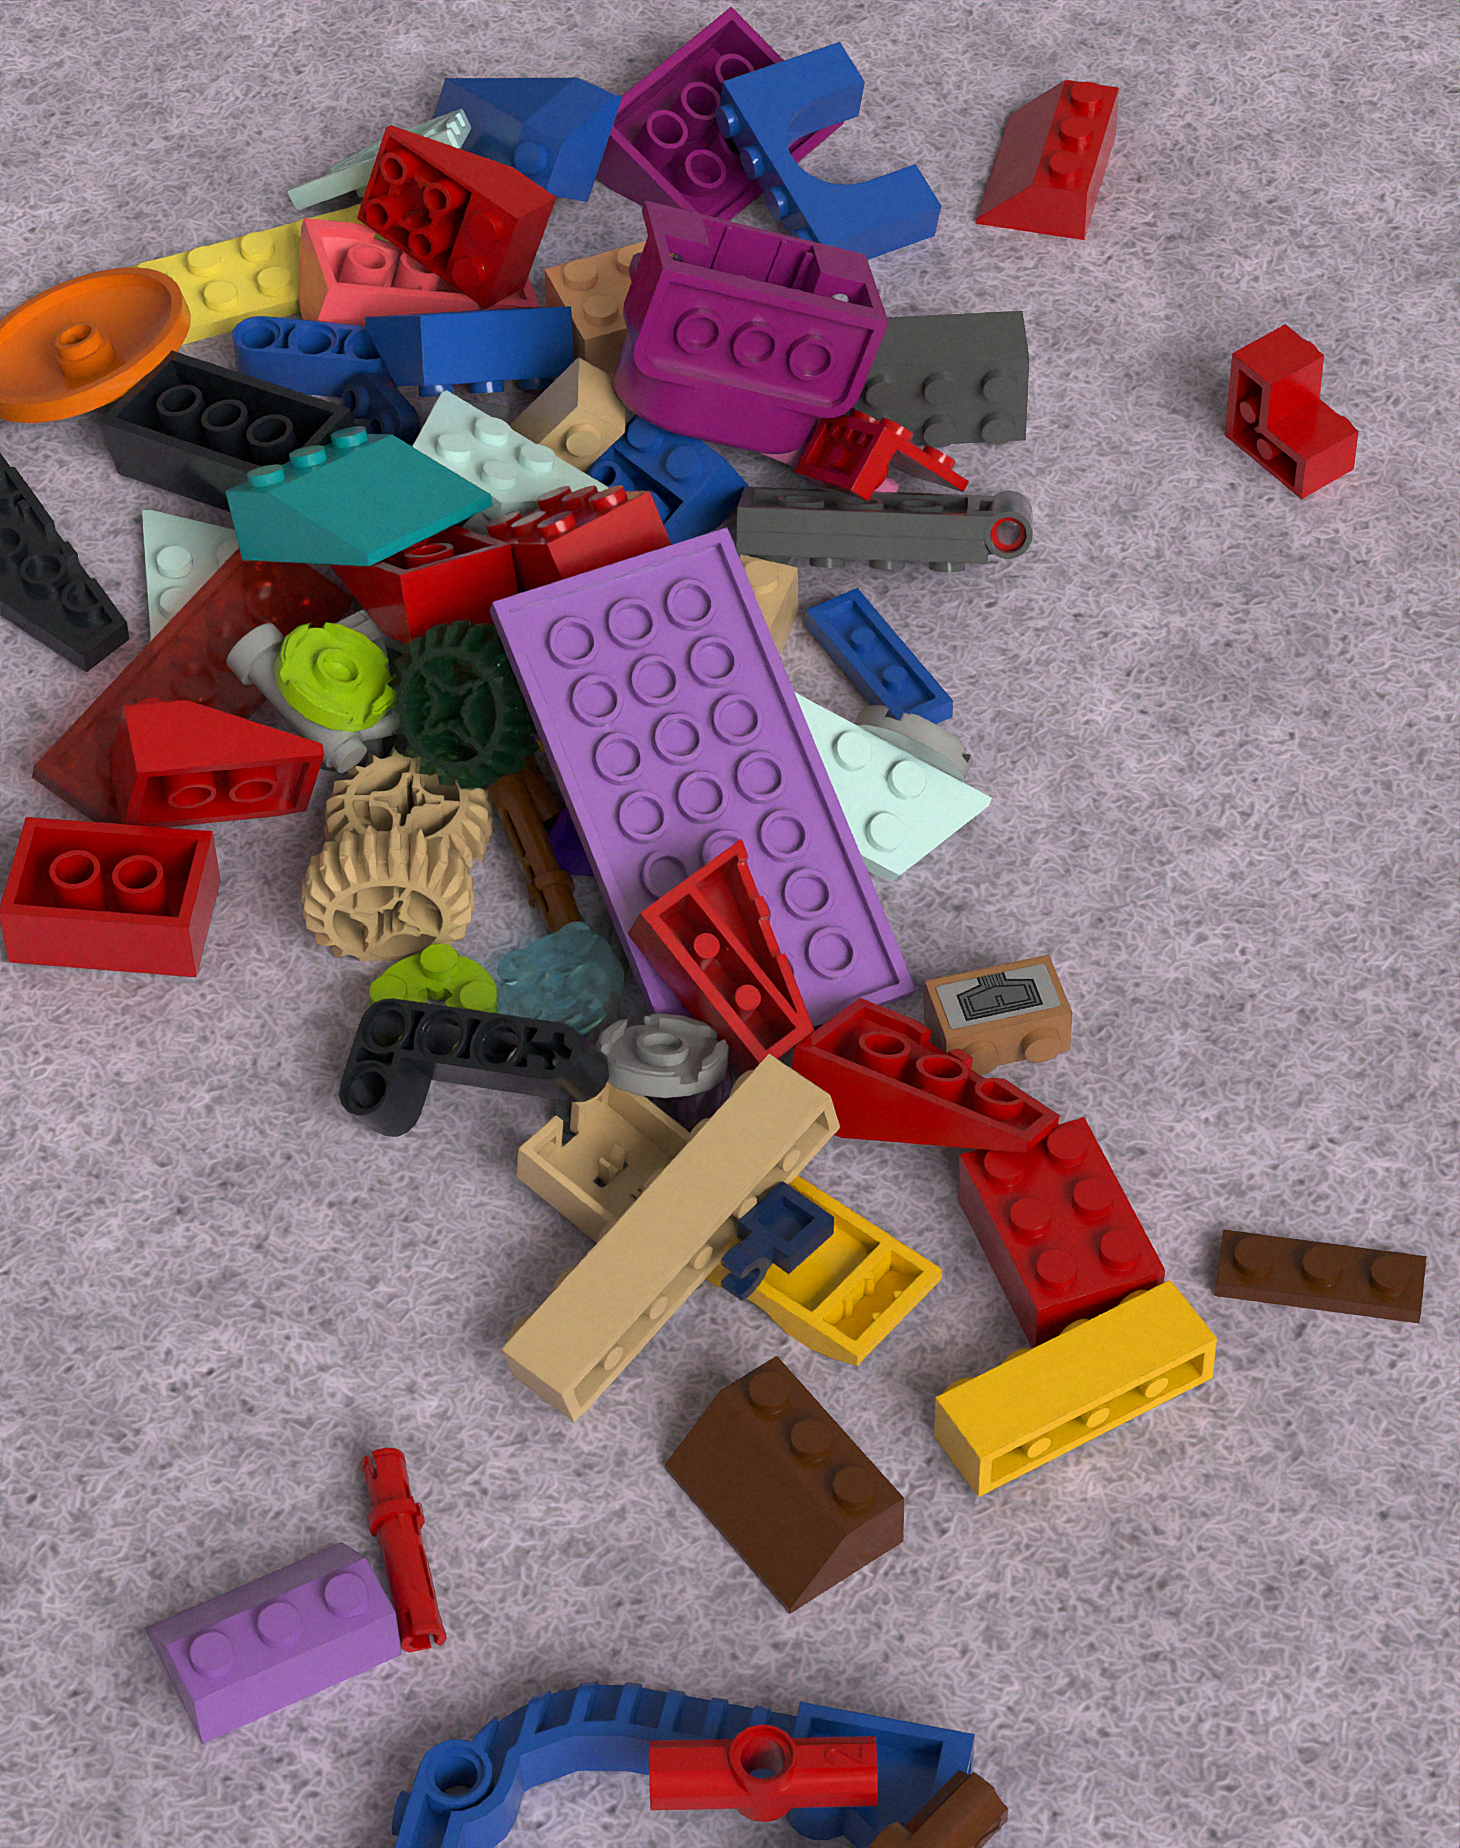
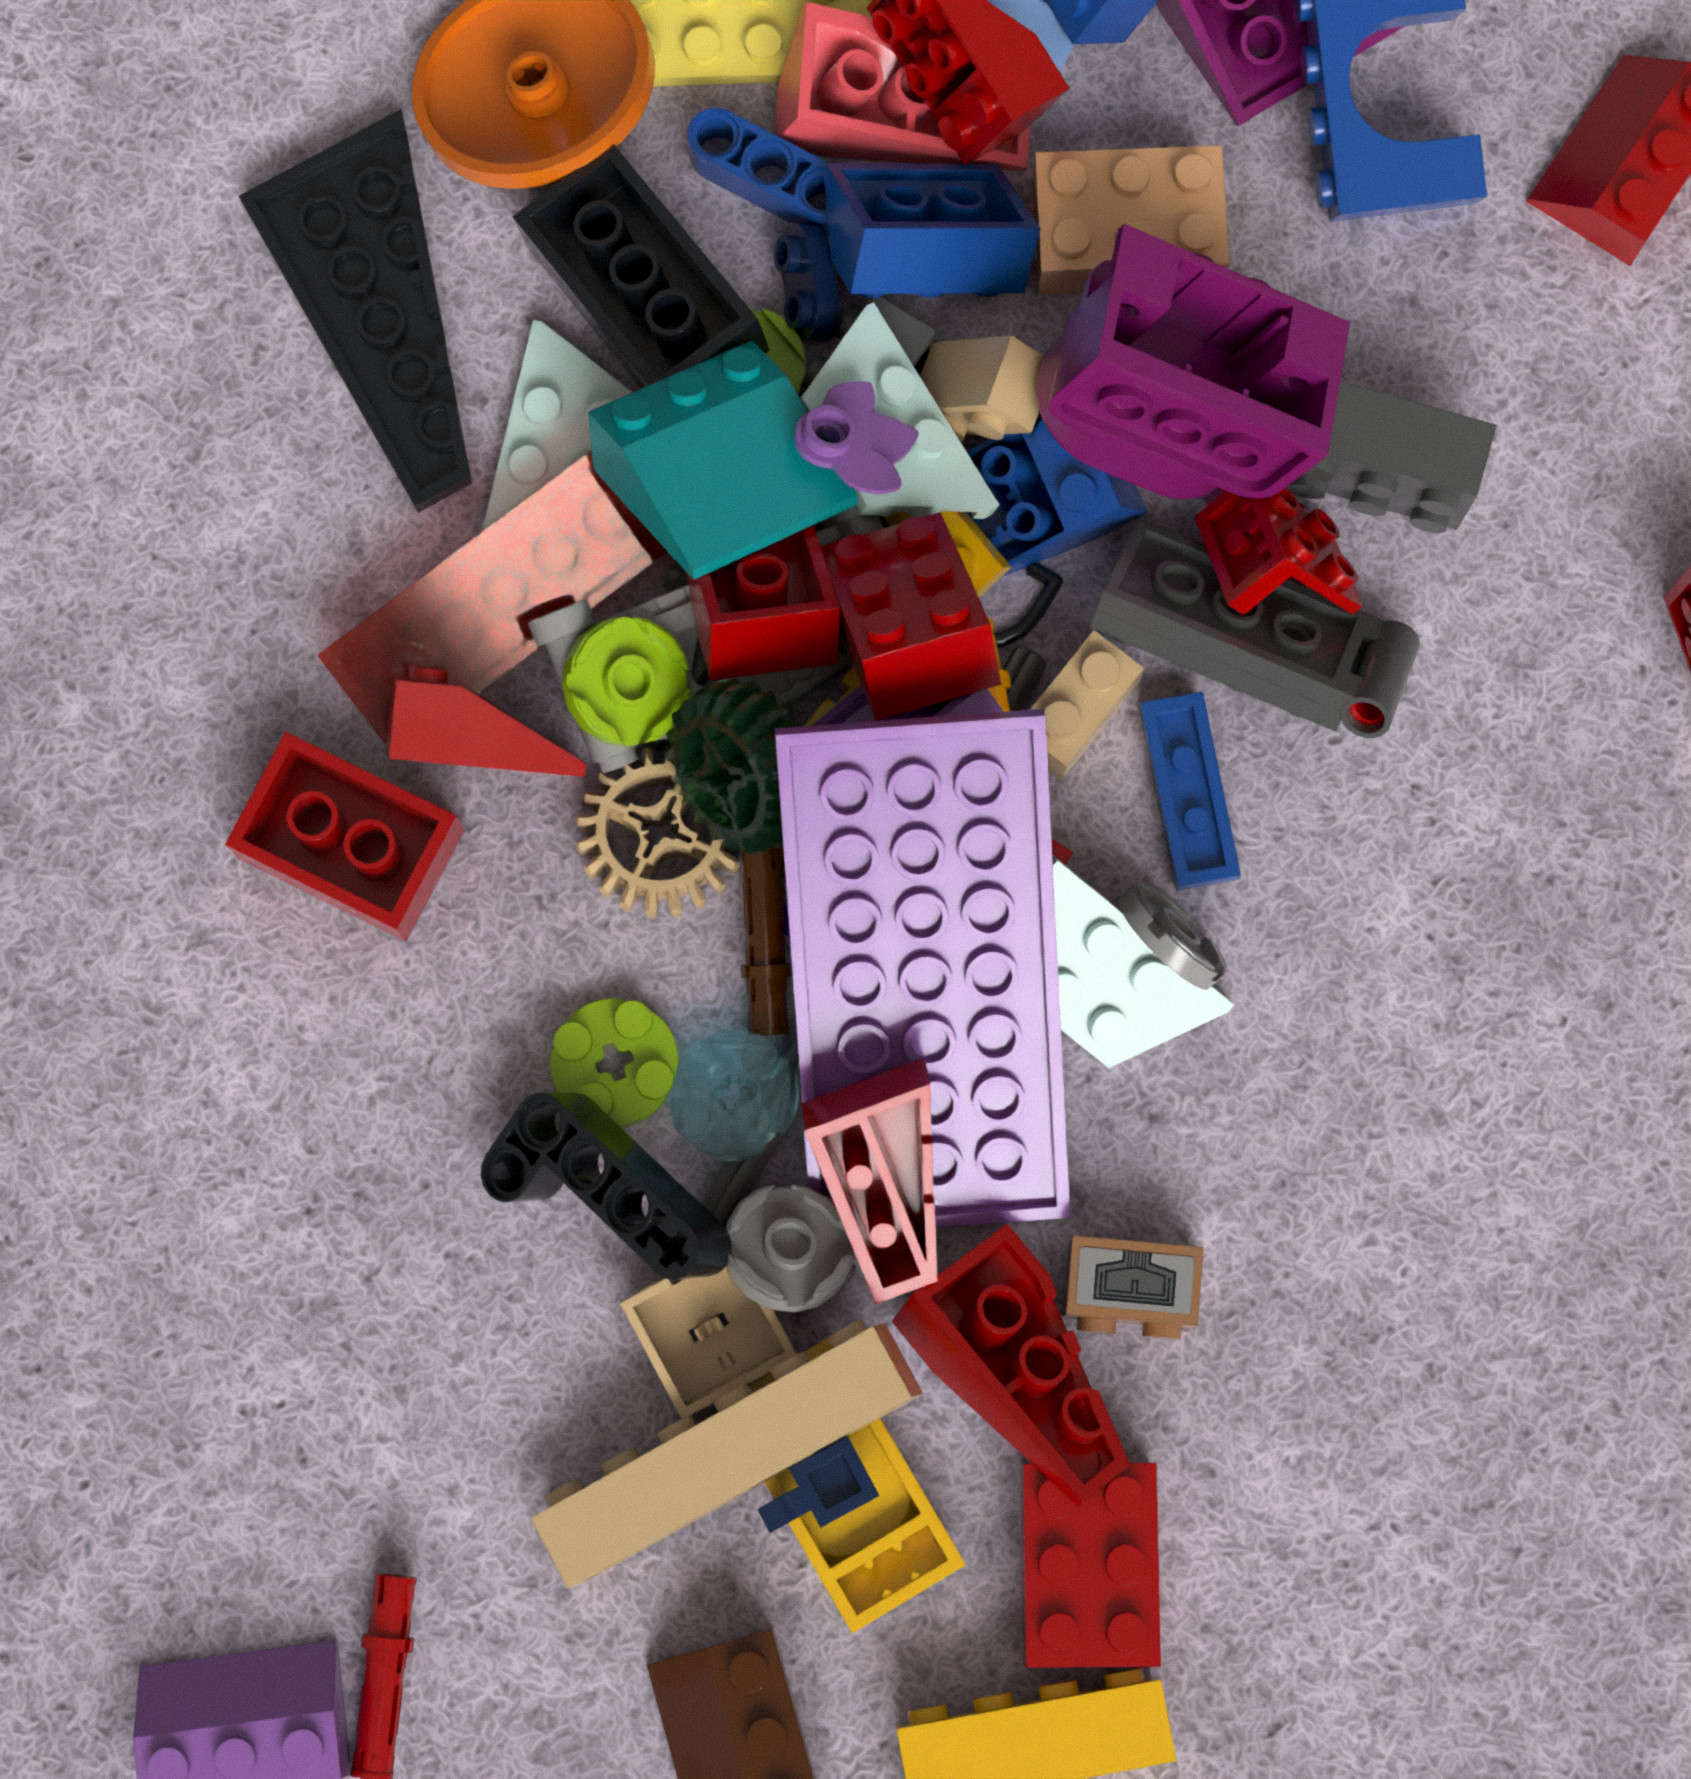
camera: 20 degrees right, 30 degrees up
tan gear [301,824,474,962] -> none
reddish brown plate [1215,1229,1427,1324] -> none
none -> medium lavender plate [794,381,919,494]

